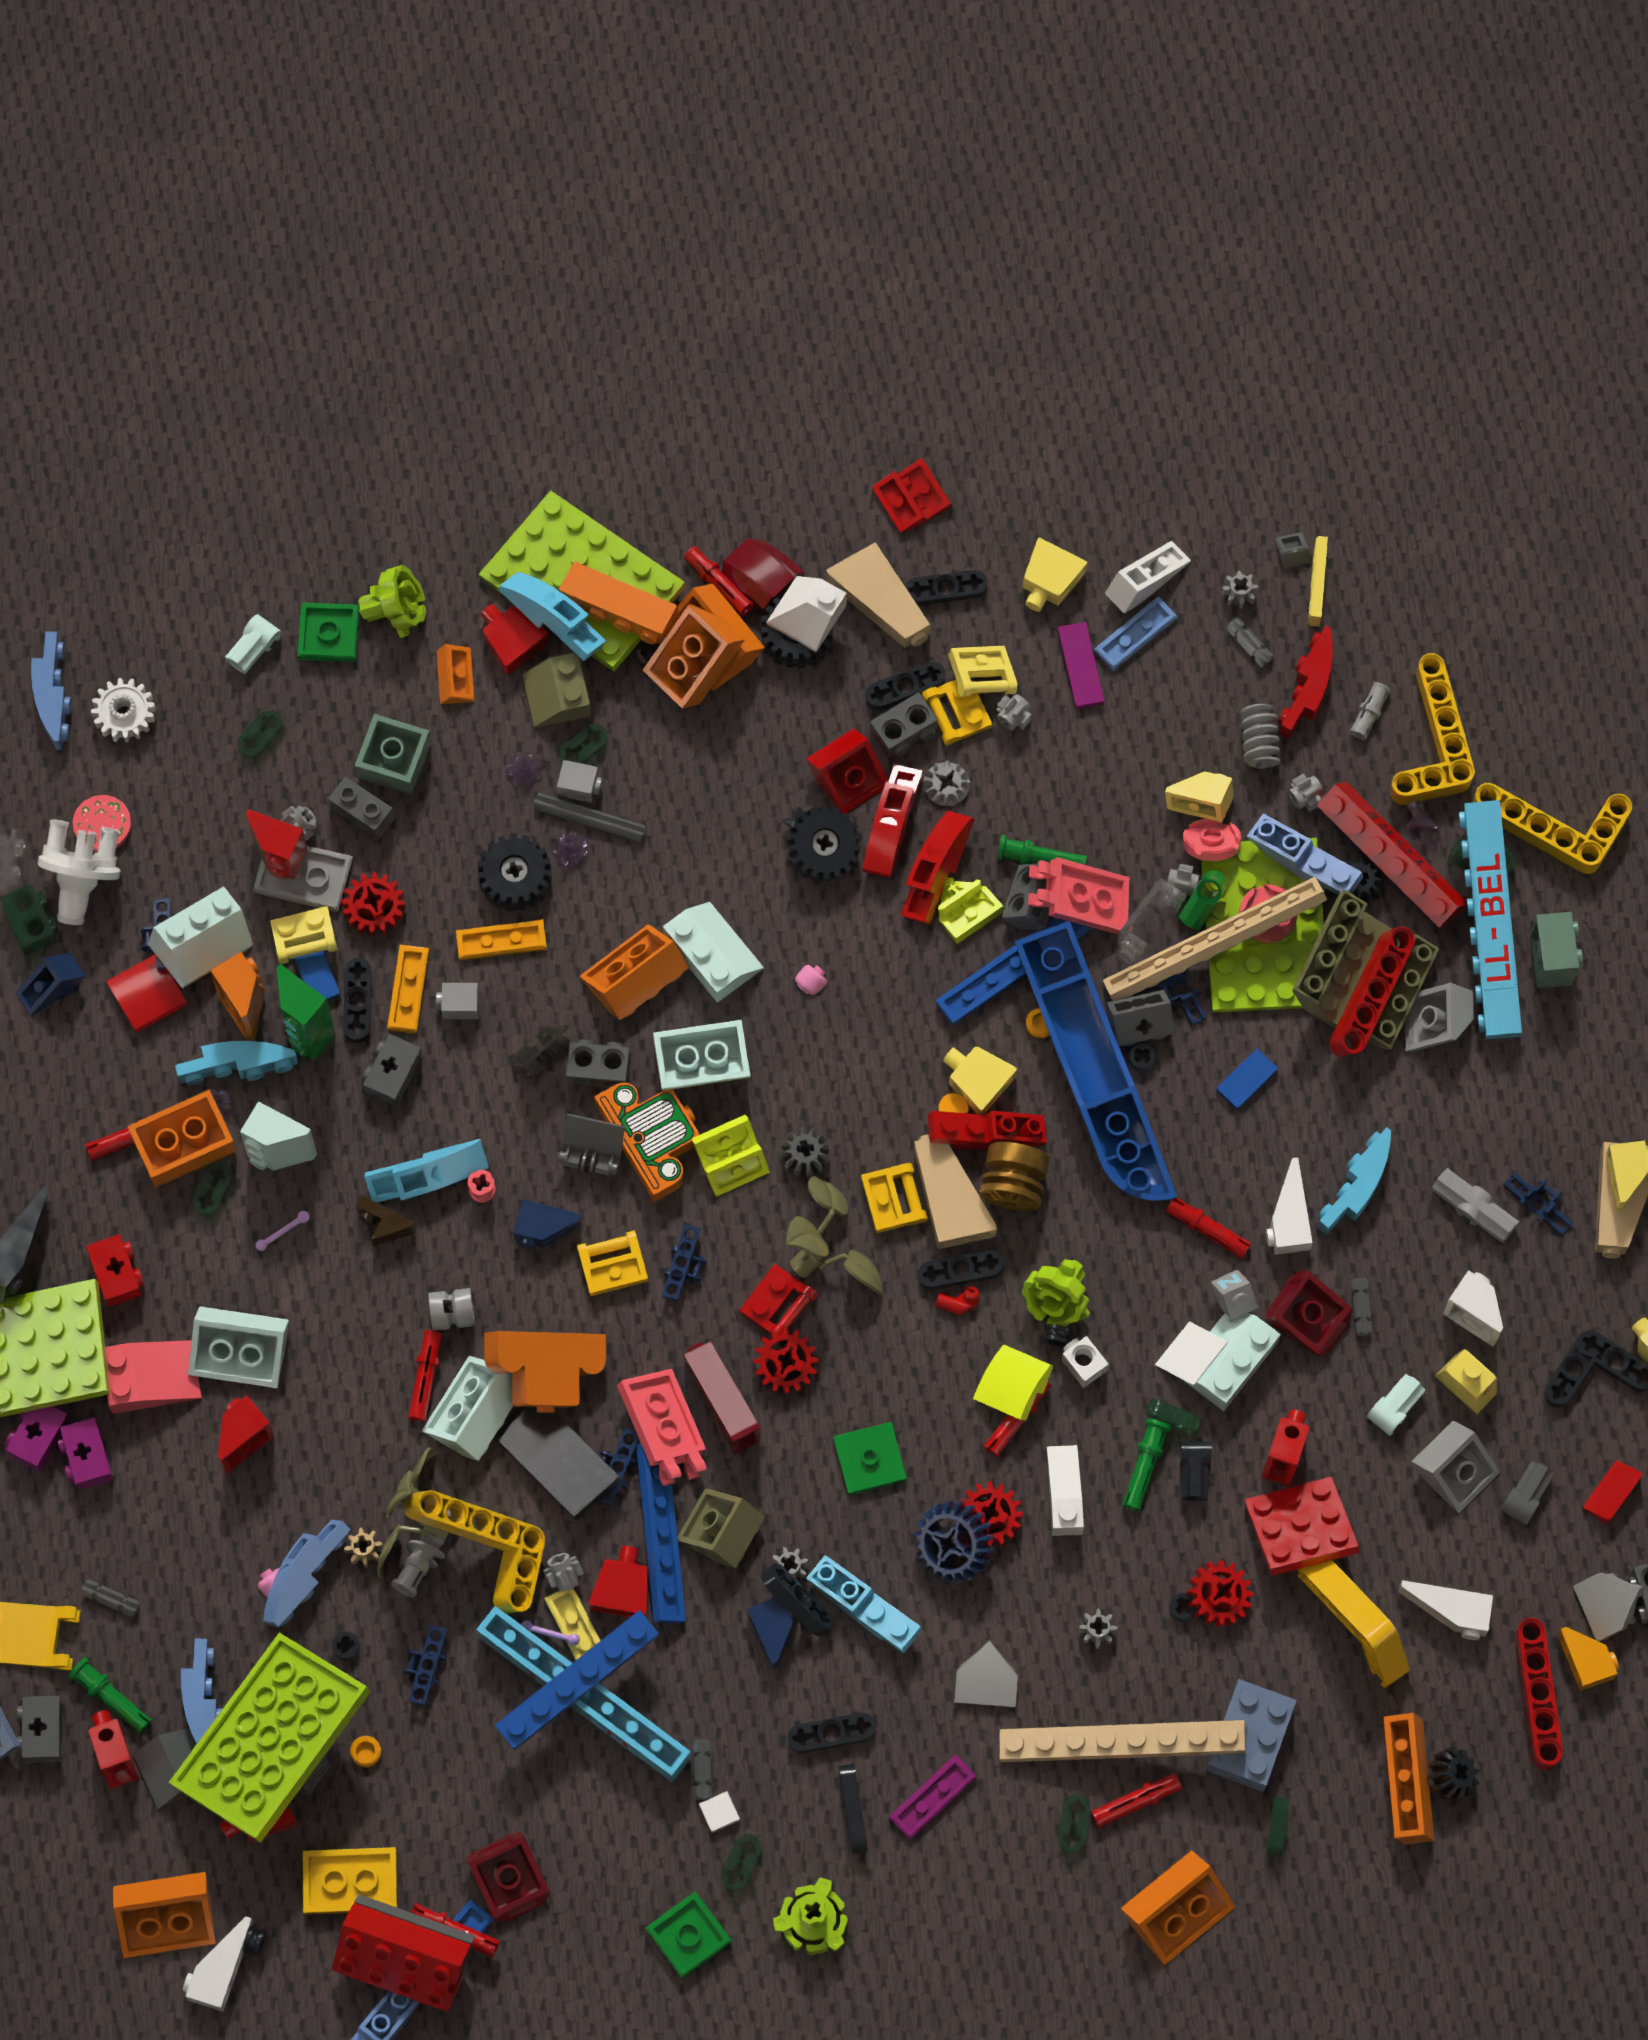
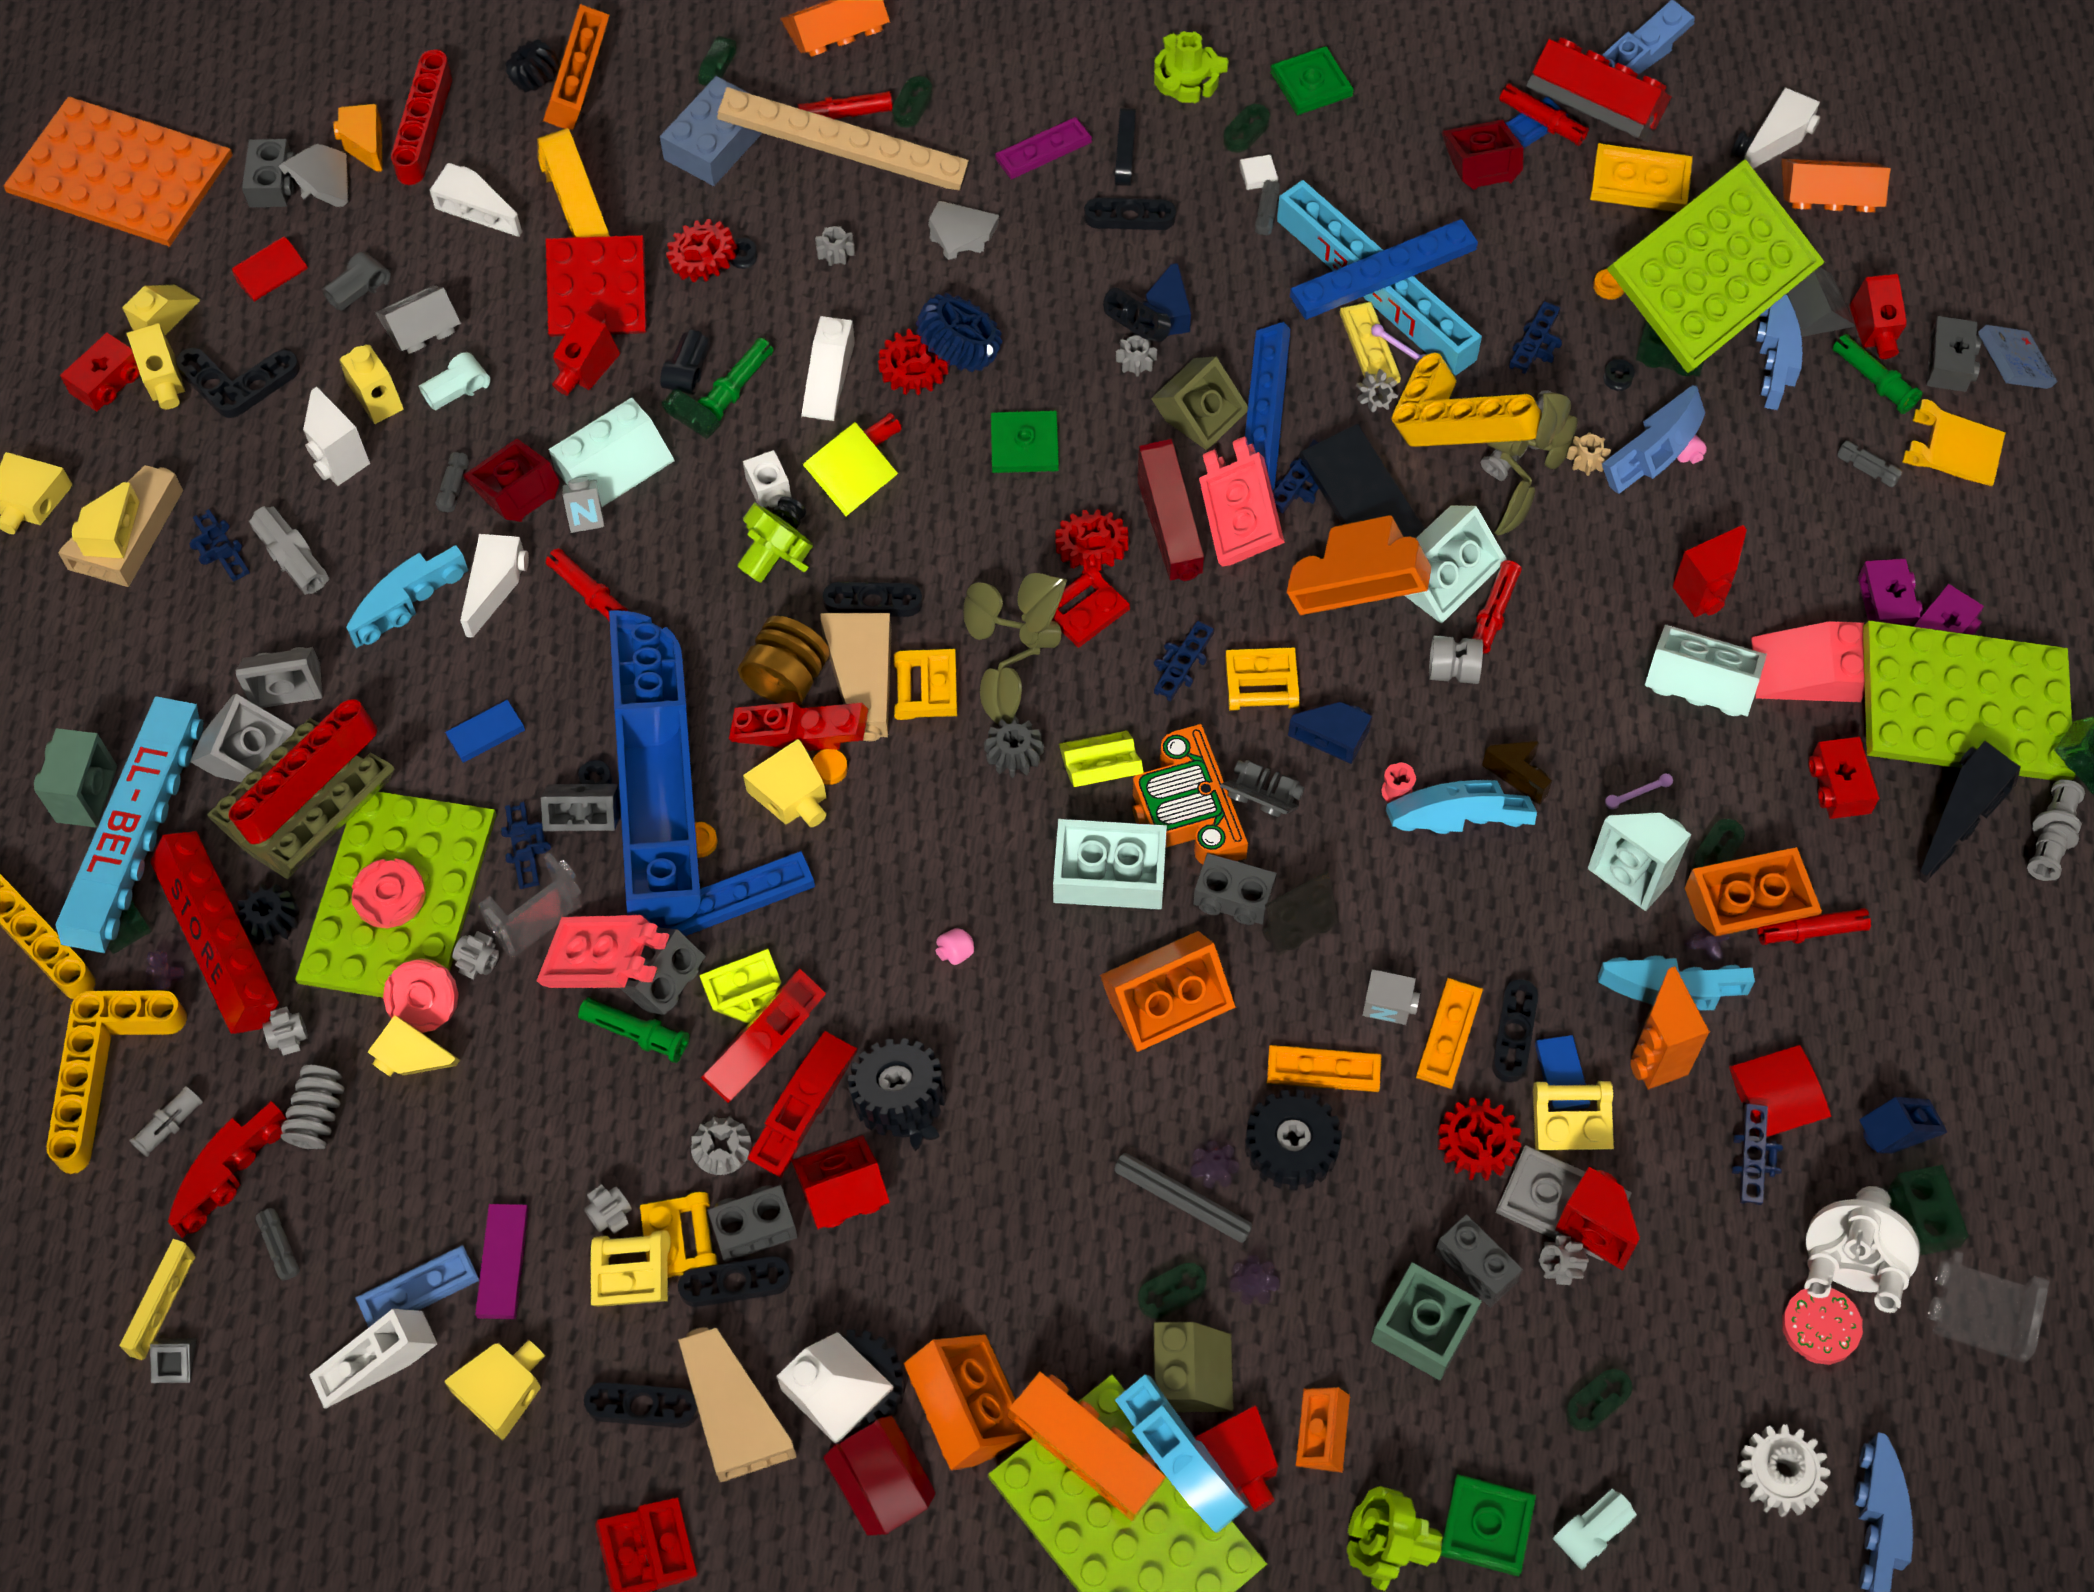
camera: 165 degrees left, 10 degrees down
light aqua slope [147,887,253,989] -> none
green slope [276,964,336,1061] -> none
dark grey brick [361,1034,423,1107] -> none
light grey brick [557,760,602,803] -> none
red torso [589,1546,648,1618] -> none
orange slope [643,604,746,709] -> none
light aqua slope [663,902,764,1003] -> none
red pin [683,546,754,617] -> none
medium azure slope [806,1555,923,1654] -> none
red arm [935,1287,980,1315] -> none
tan plate [1103,877,1327,1001] -> none
white sticker [1155,1321,1228,1385] -> none
green piece [1178,870,1227,930] -> none
light grey gear [1222,571,1258,609] -> none
medium blue slope [1247,813,1363,895] -> none
none -> light grey slope [236,647,323,708]

